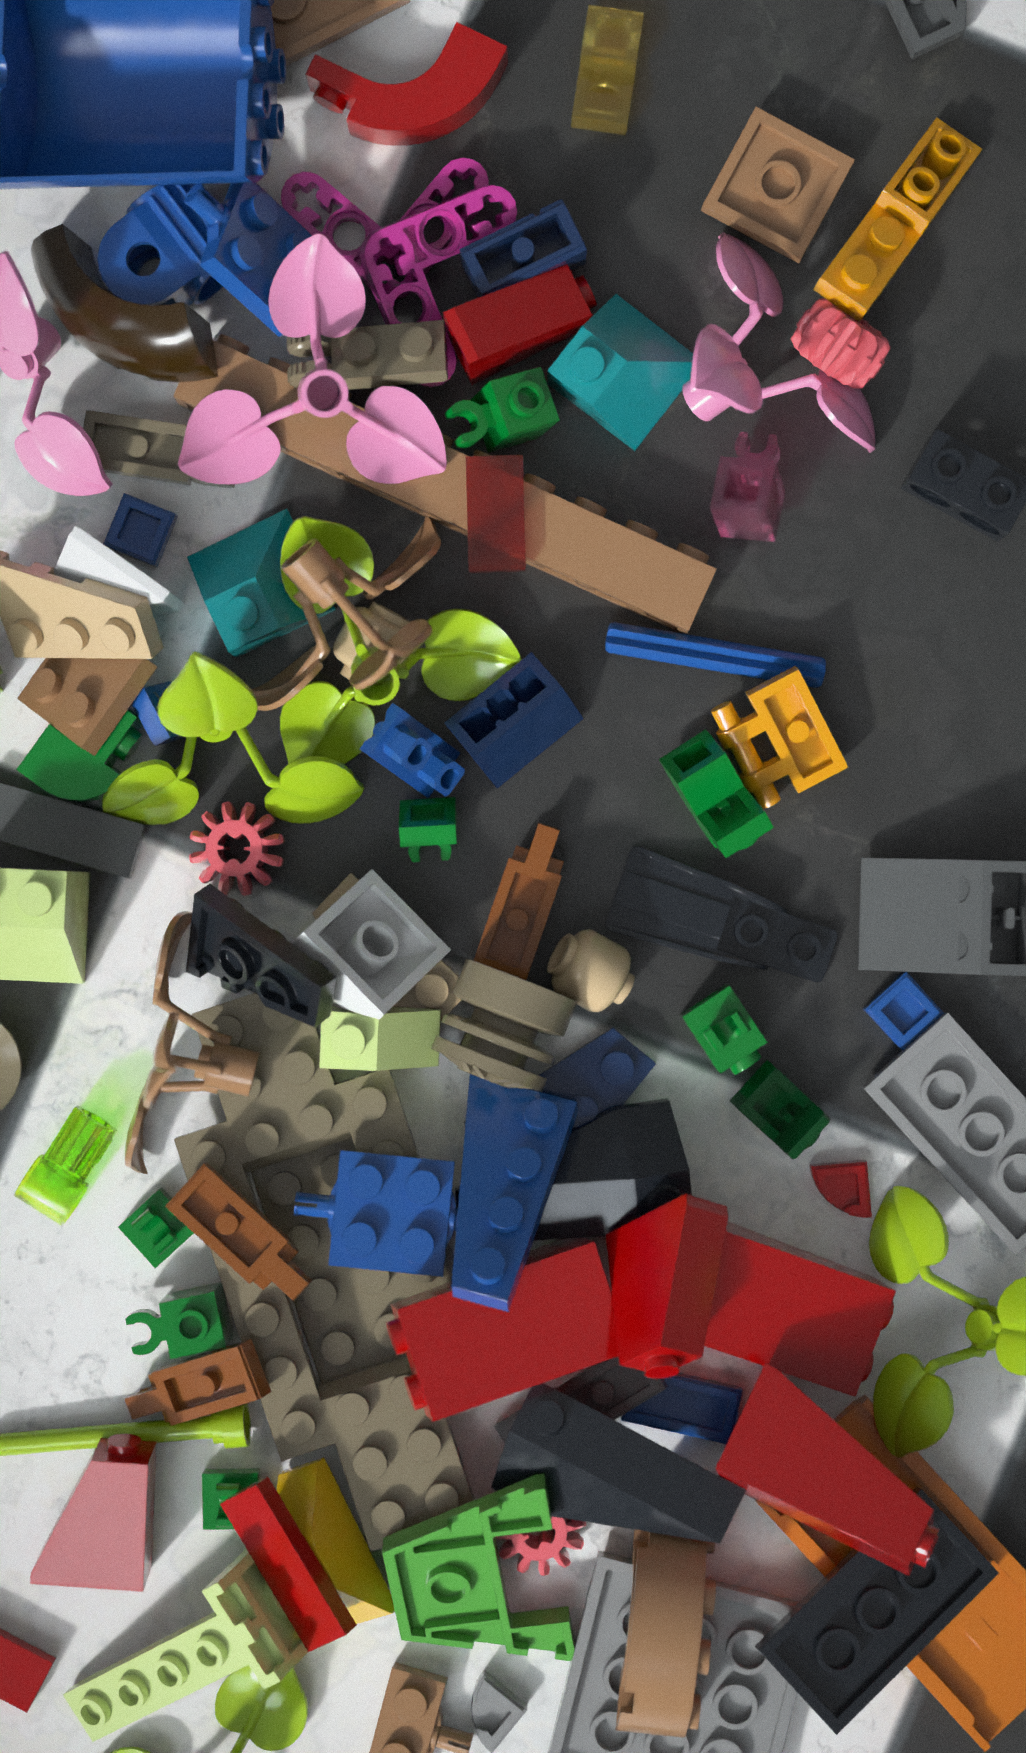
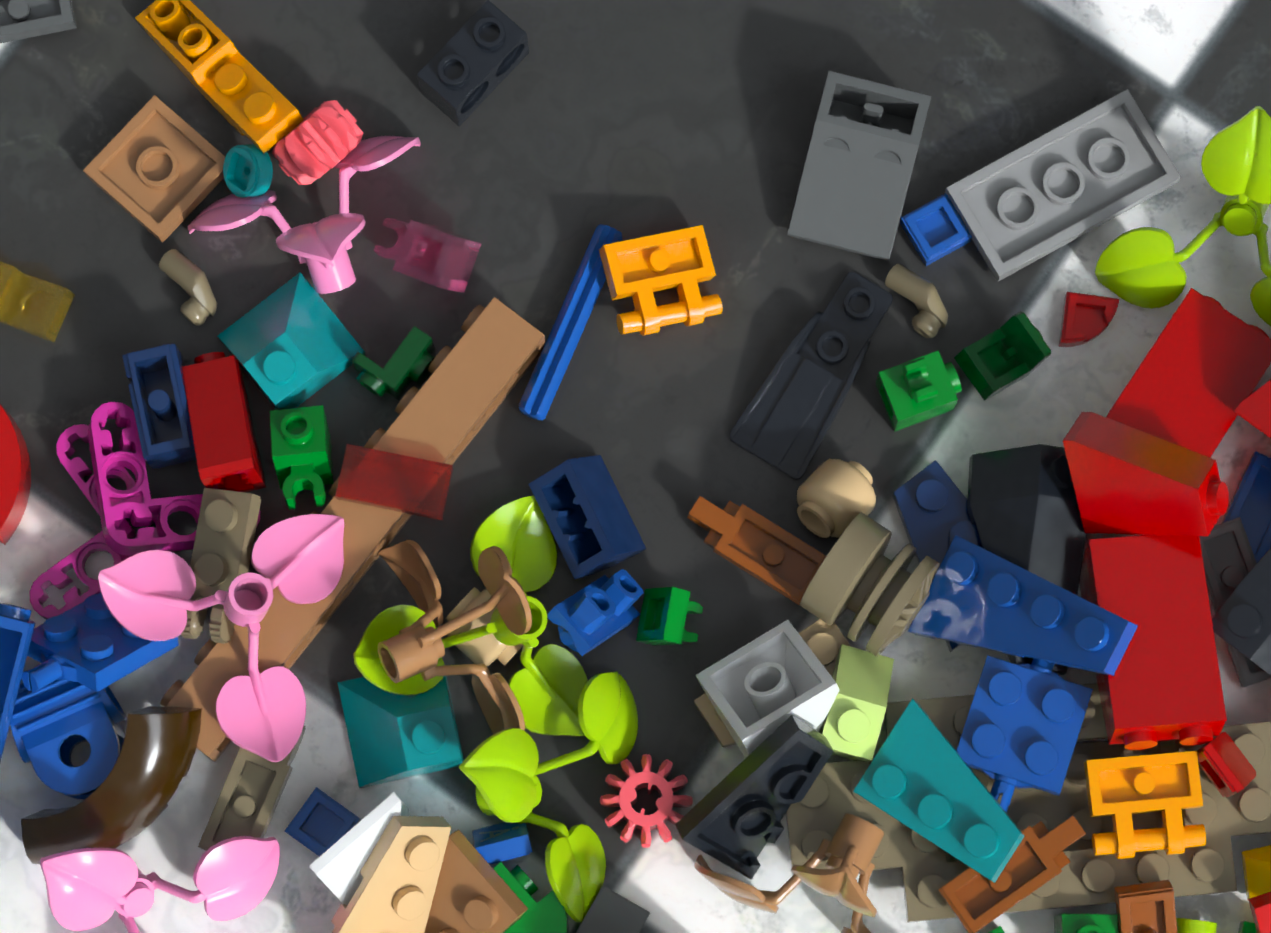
camera: 75 degrees left, 10 degrees down
green brick [659,729,774,858] -> none
none -> dark tan arm [159,249,218,326]
none -> teal tile [223,144,273,198]
none -> dark green bracket [351,326,435,400]
none -> teal wing [853,698,1025,883]
none -> dark tan arm [885,264,948,338]
none -> light orange plate [1084,751,1206,859]
none -> red slope [1197,732,1256,798]

